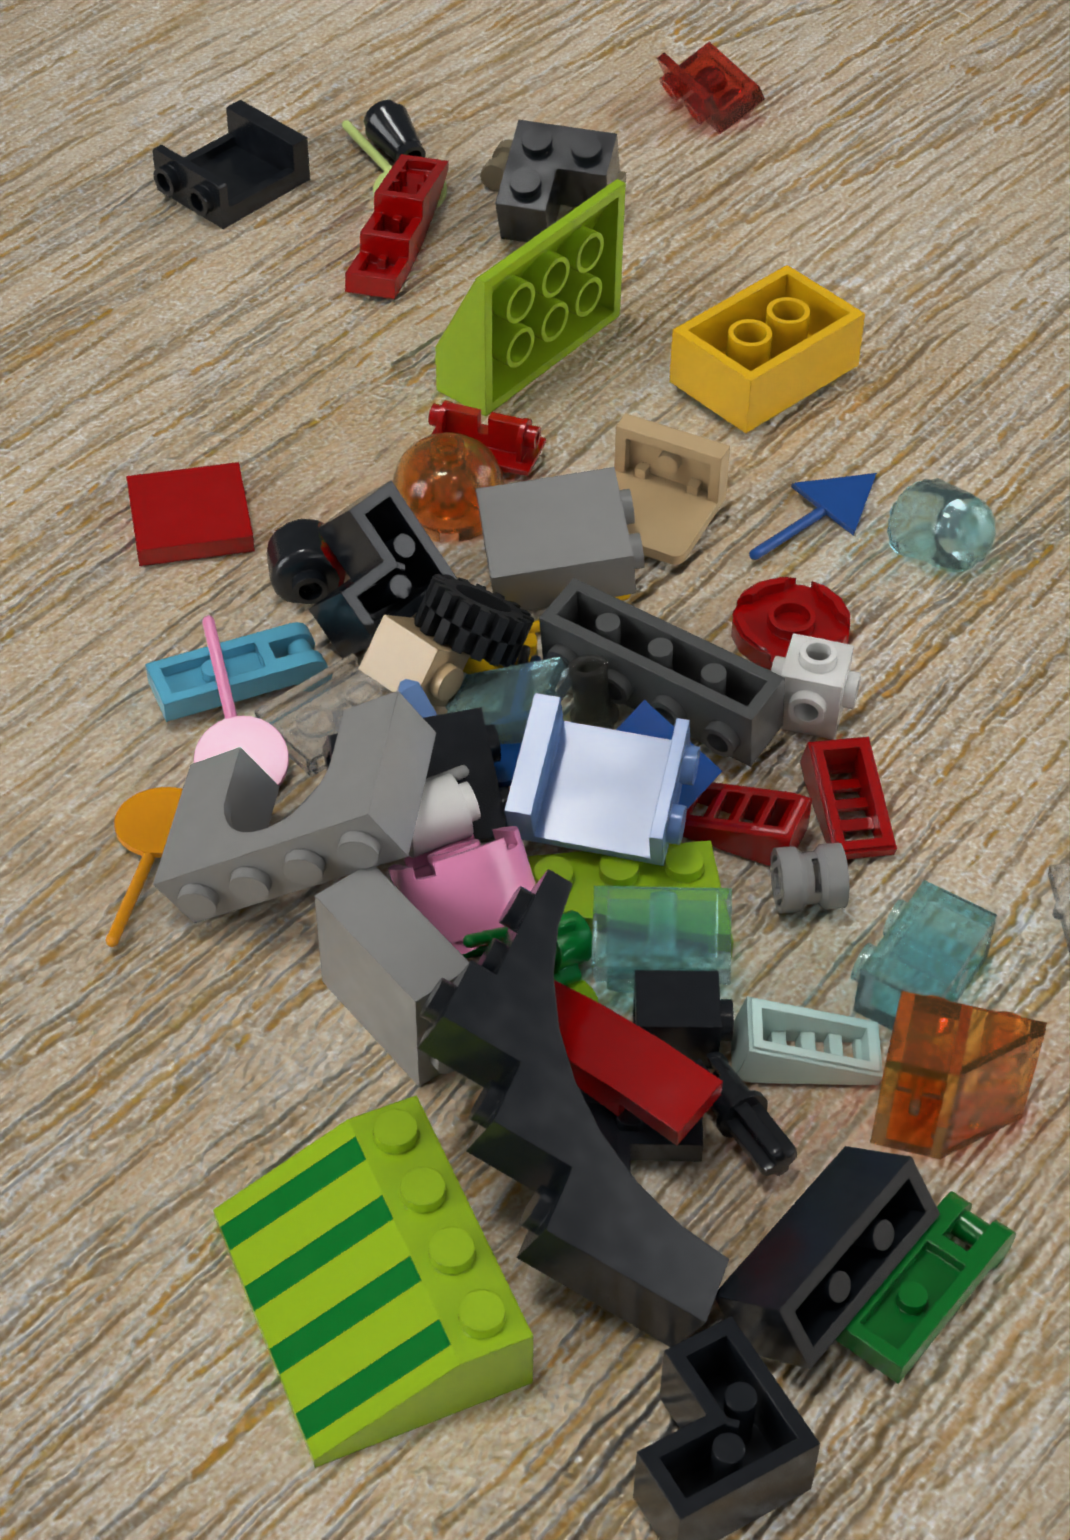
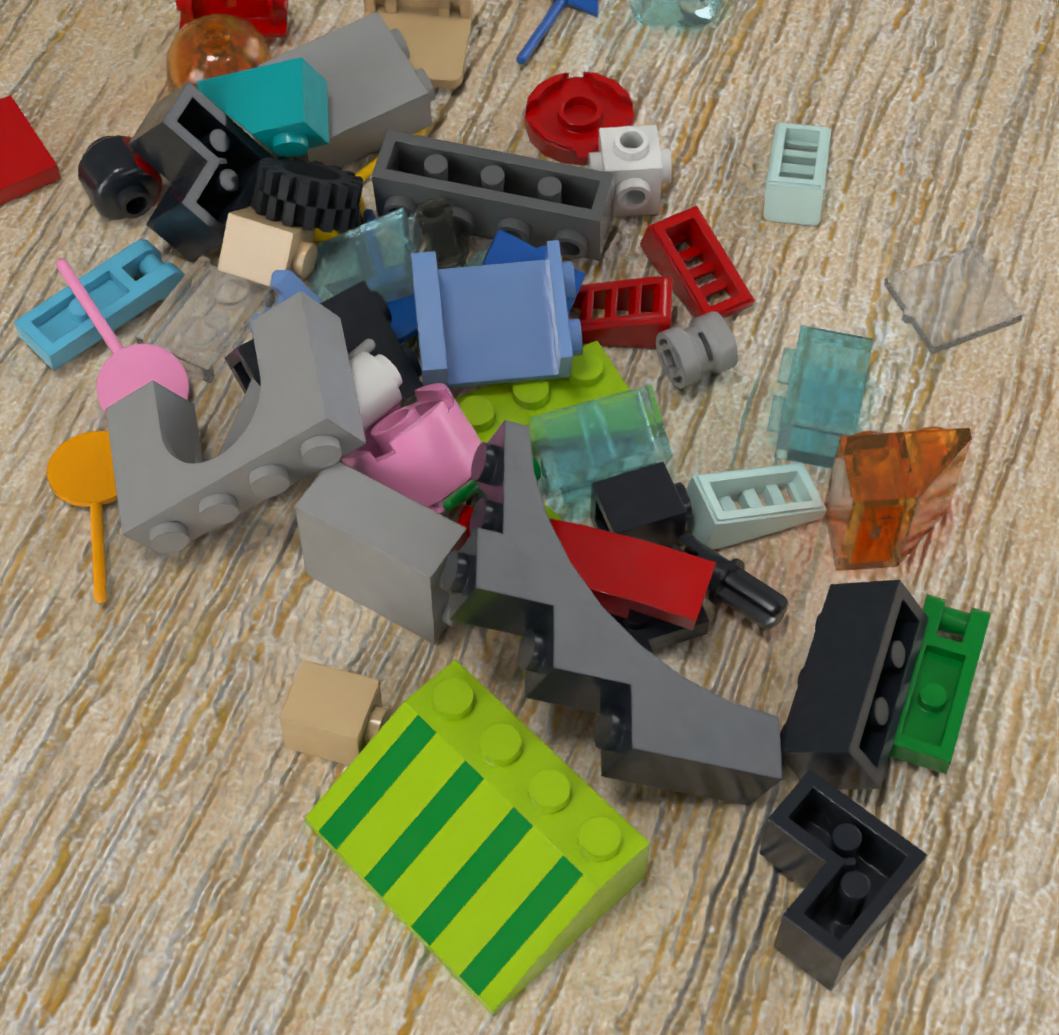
camera: 20 degrees left, 10 degrees up
none -> teal slope [197,57,329,157]
none -> tan brick [279,660,390,766]
none -> light aqua slope [763,123,831,226]

